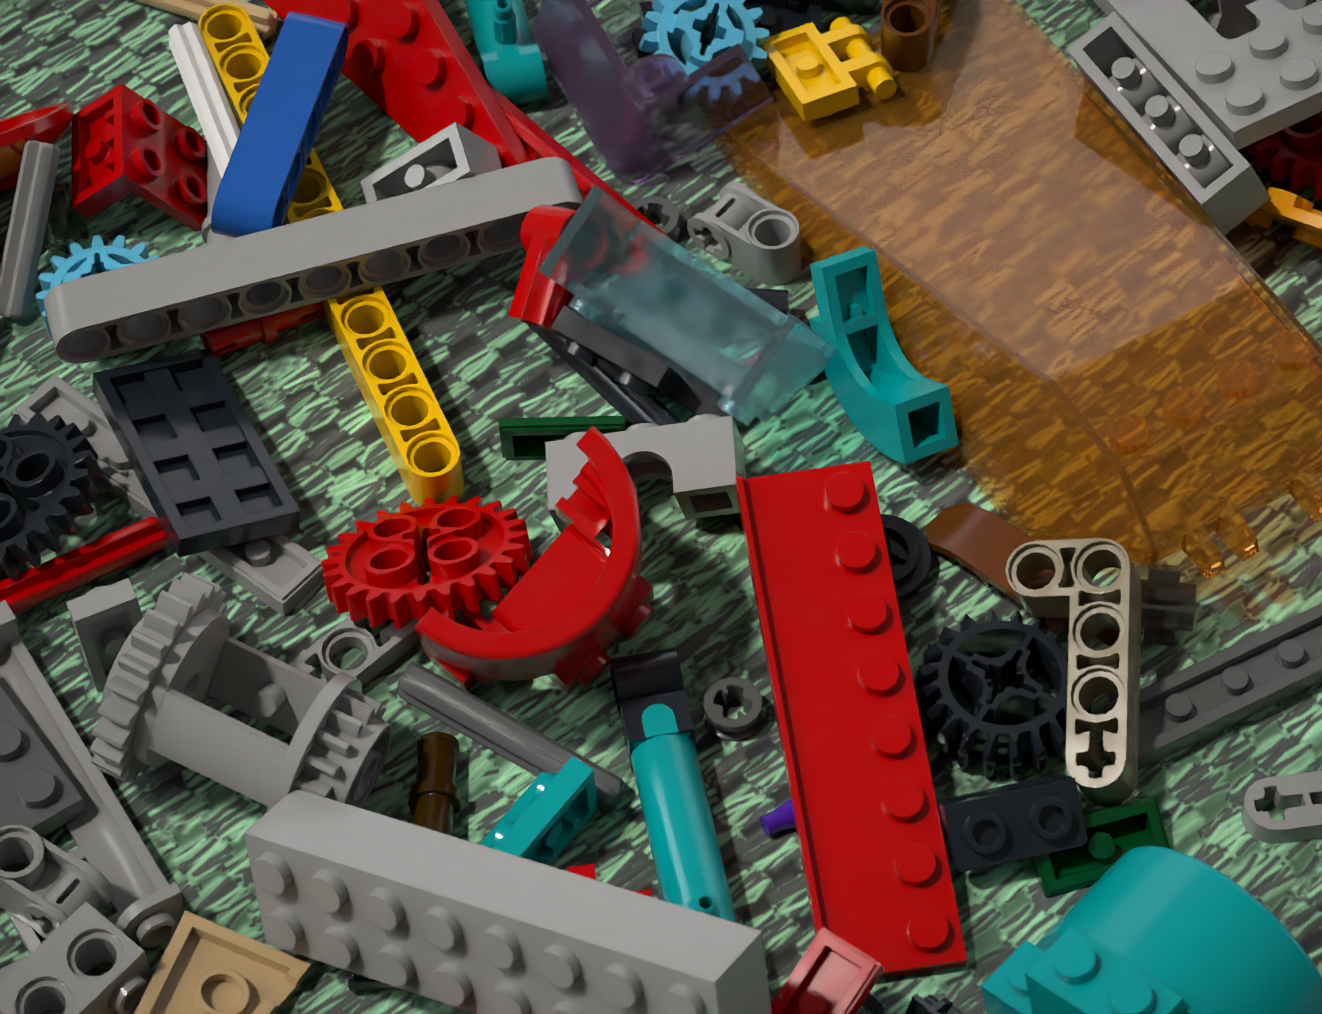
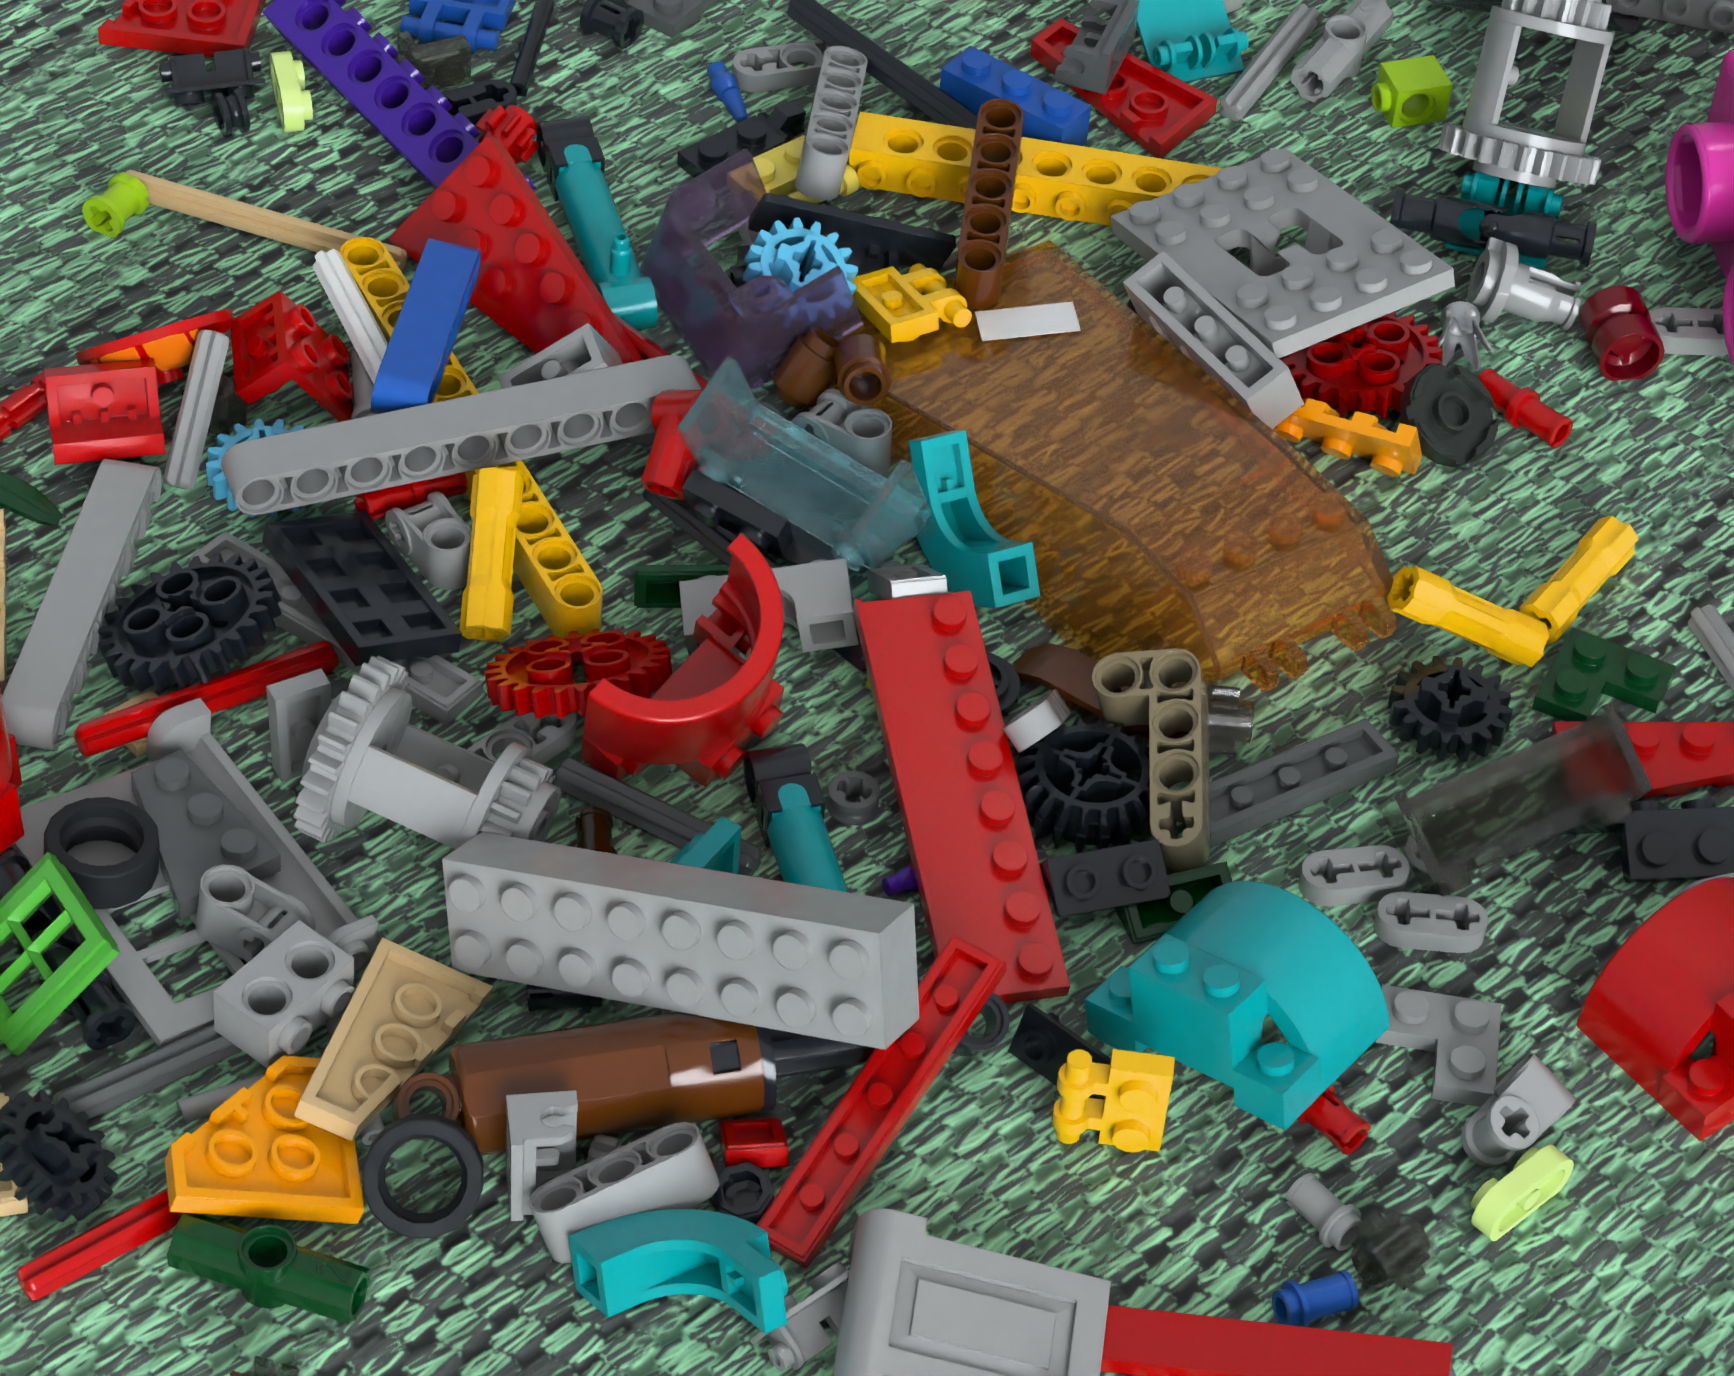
camera: 10 degrees left, 10 degrees down
none -> light grey piece [385,491,472,590]
none -> yellow axle [459,467,524,642]
none -> reddish brown brick [772,327,841,409]
none -> reddish brown brick [834,334,891,406]
none -> light grey hinge [867,561,948,600]
none -> white sticker [975,301,1081,341]
none -> light grey beam [1002,689,1071,753]

